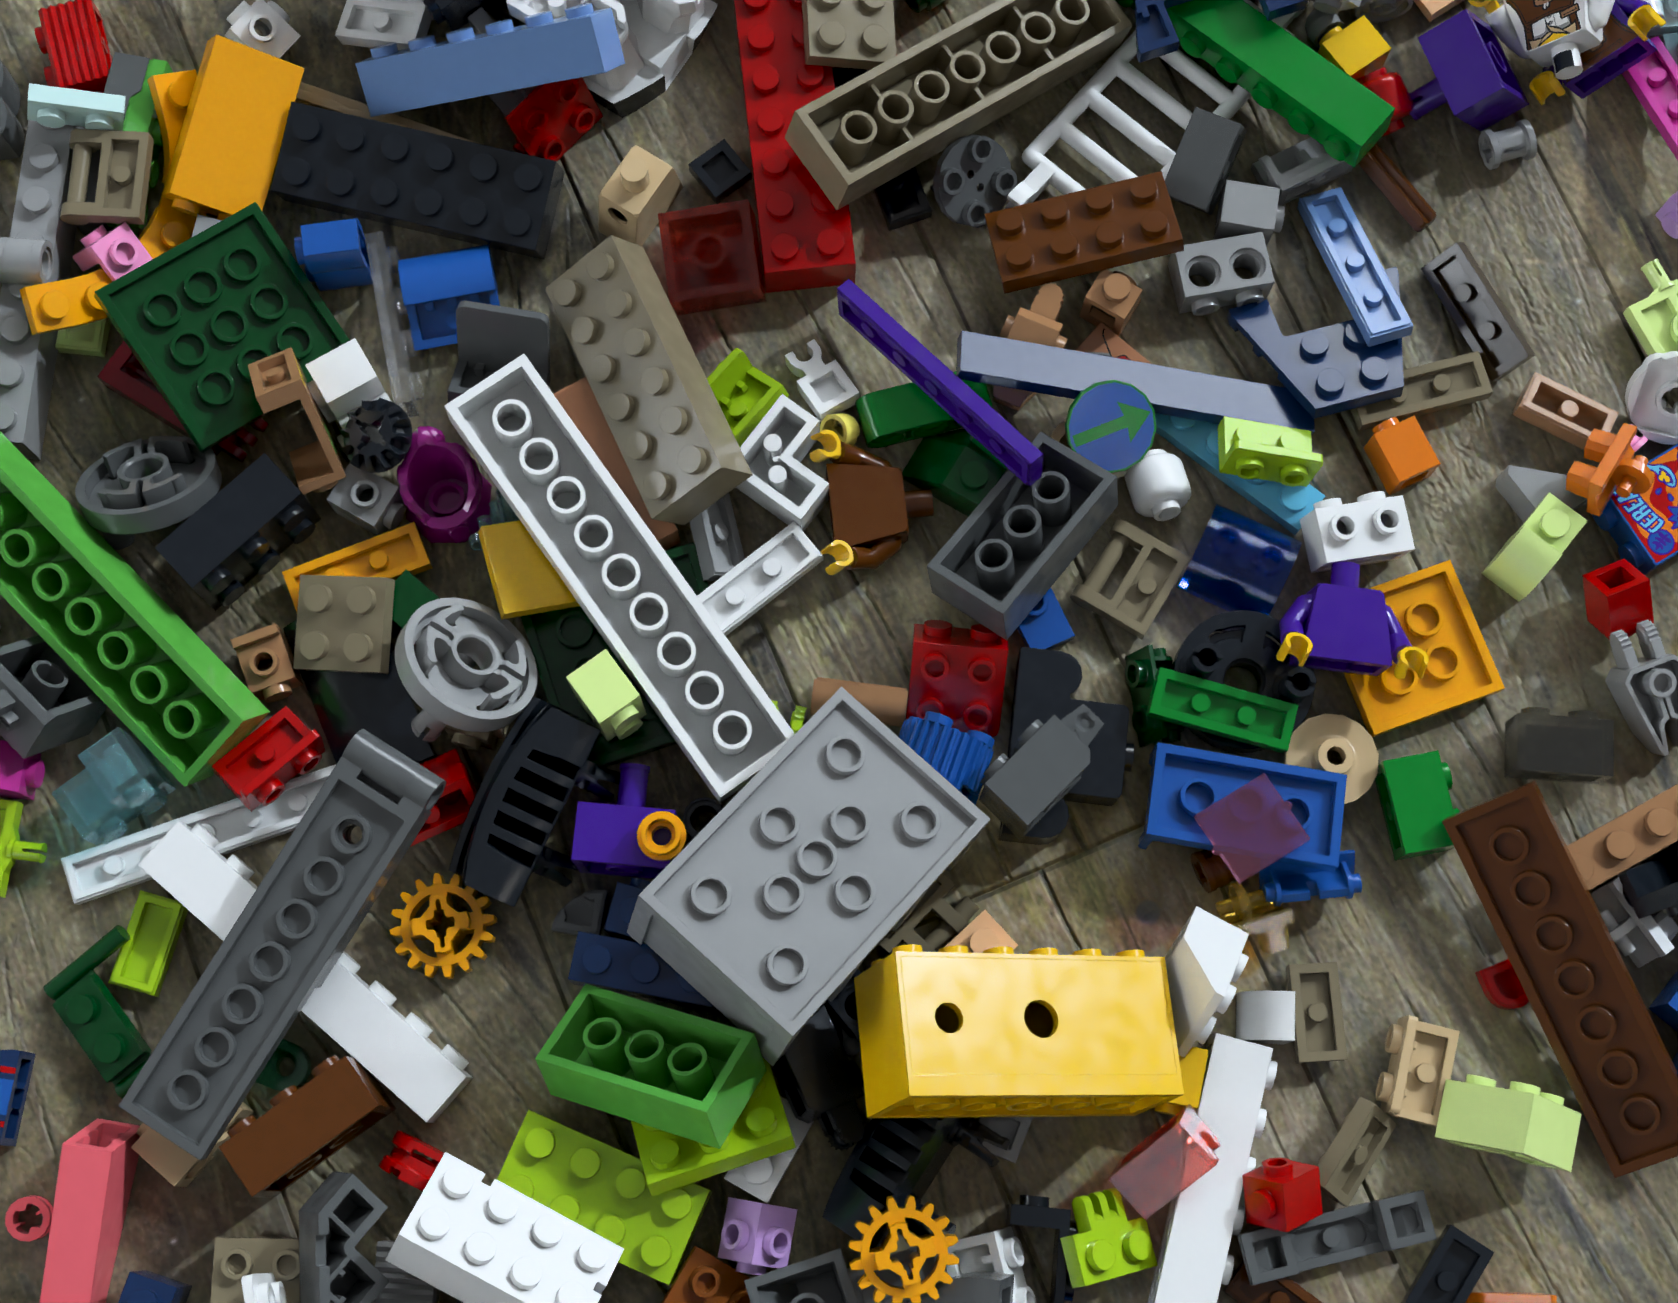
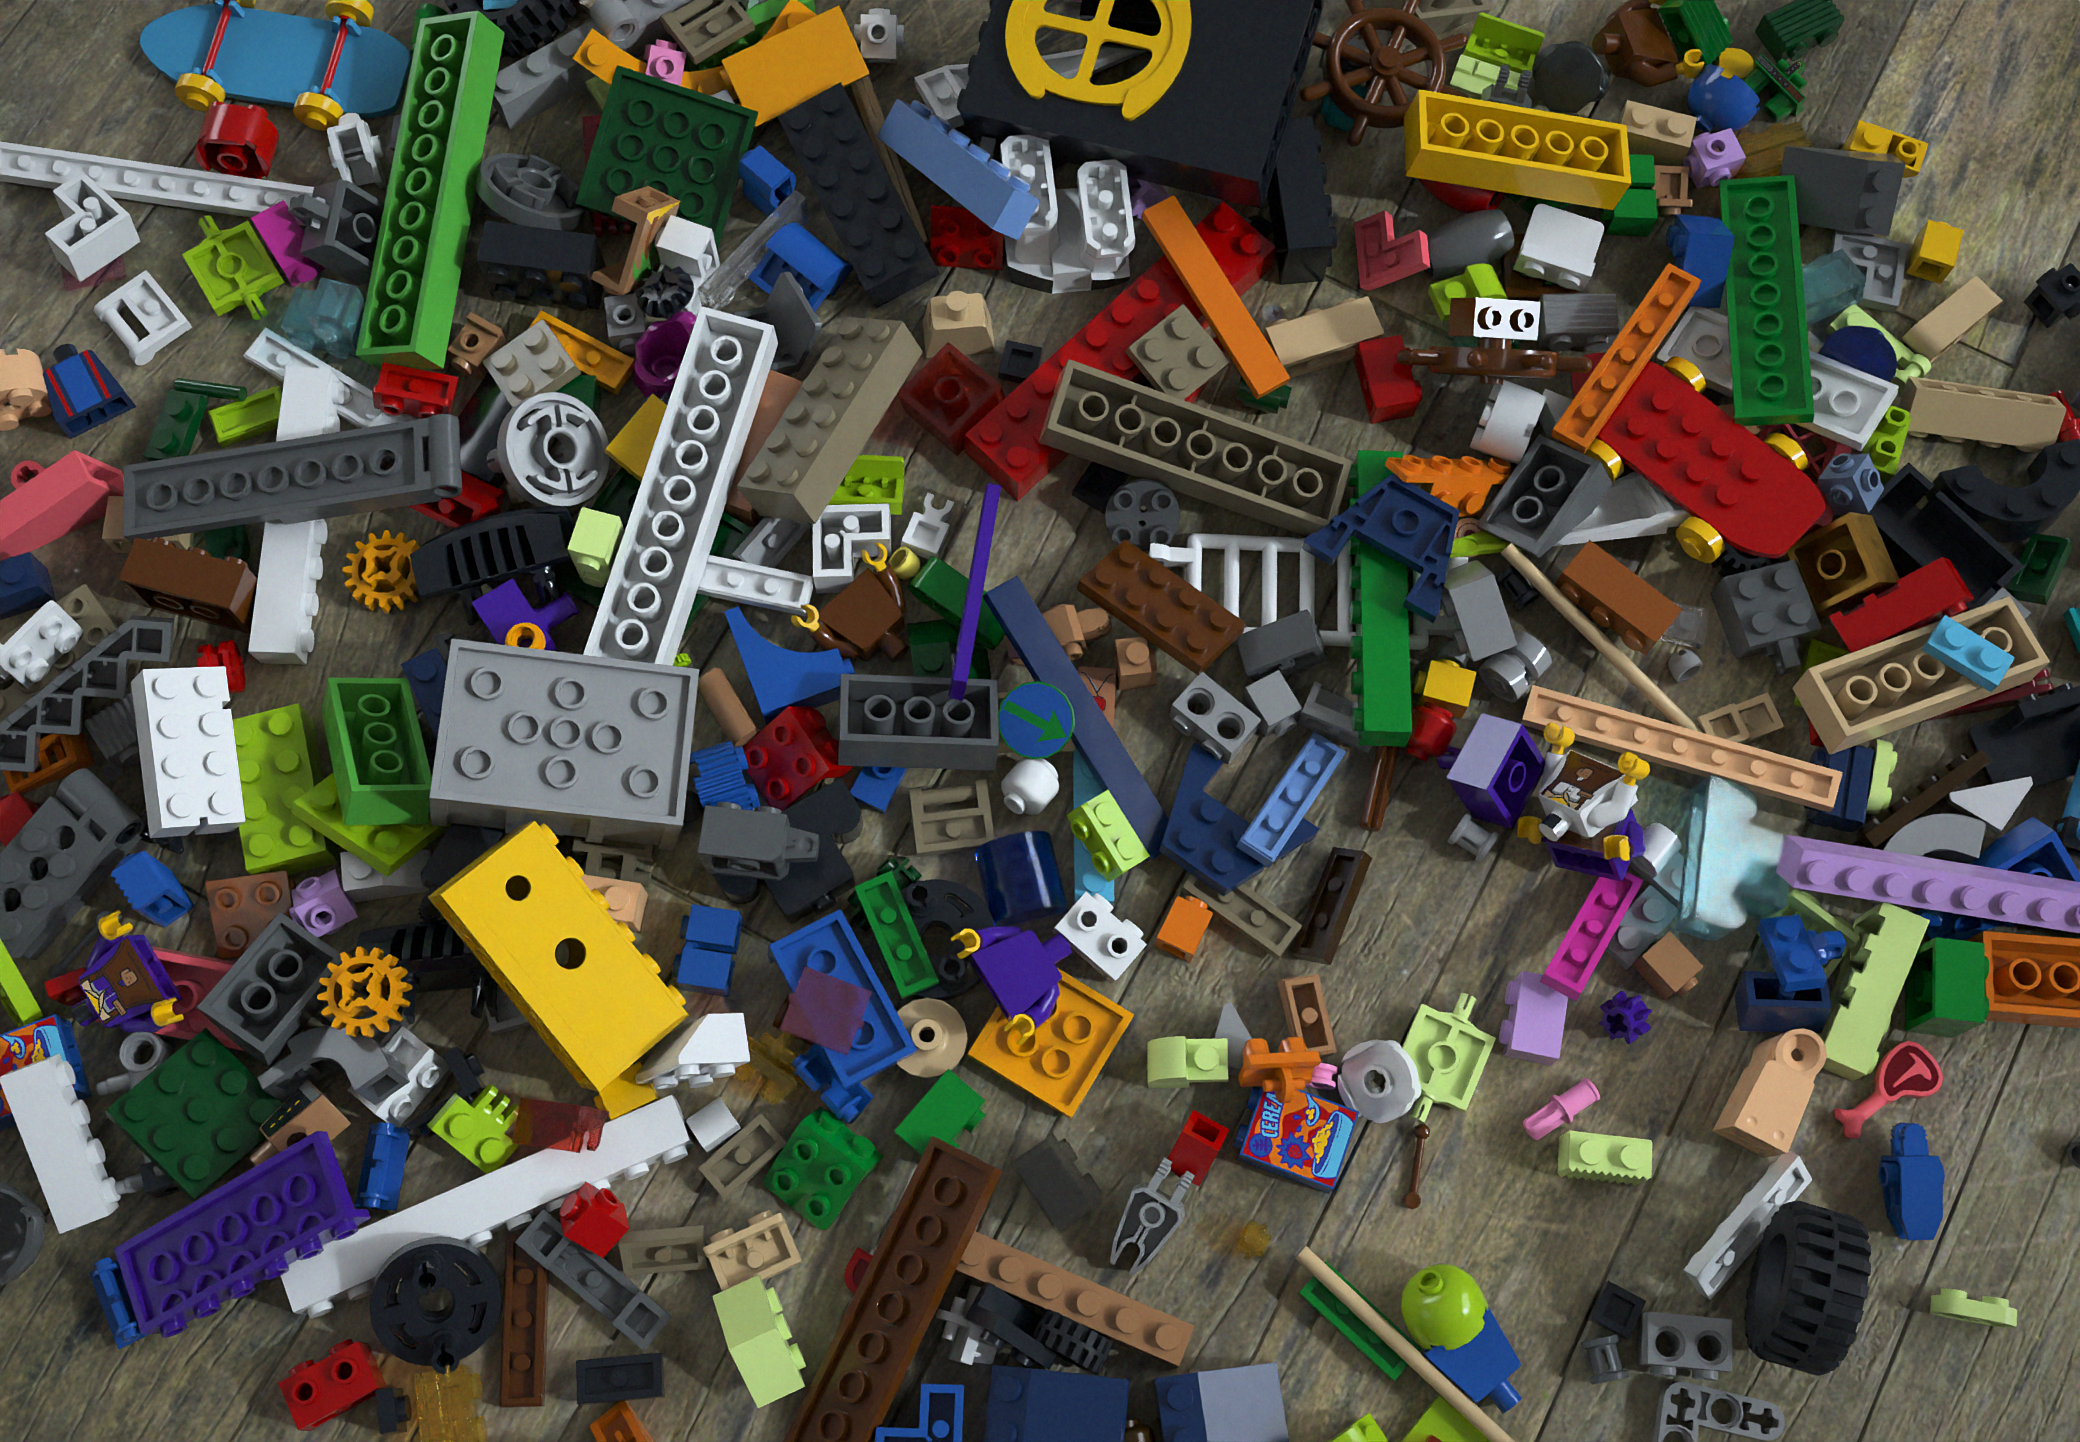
camera: 50 degrees right, 5 degrees down
none -> blue piece [672,904,743,997]
none -> blue arch [724,606,855,726]
none -> green bracket [763,1107,884,1230]

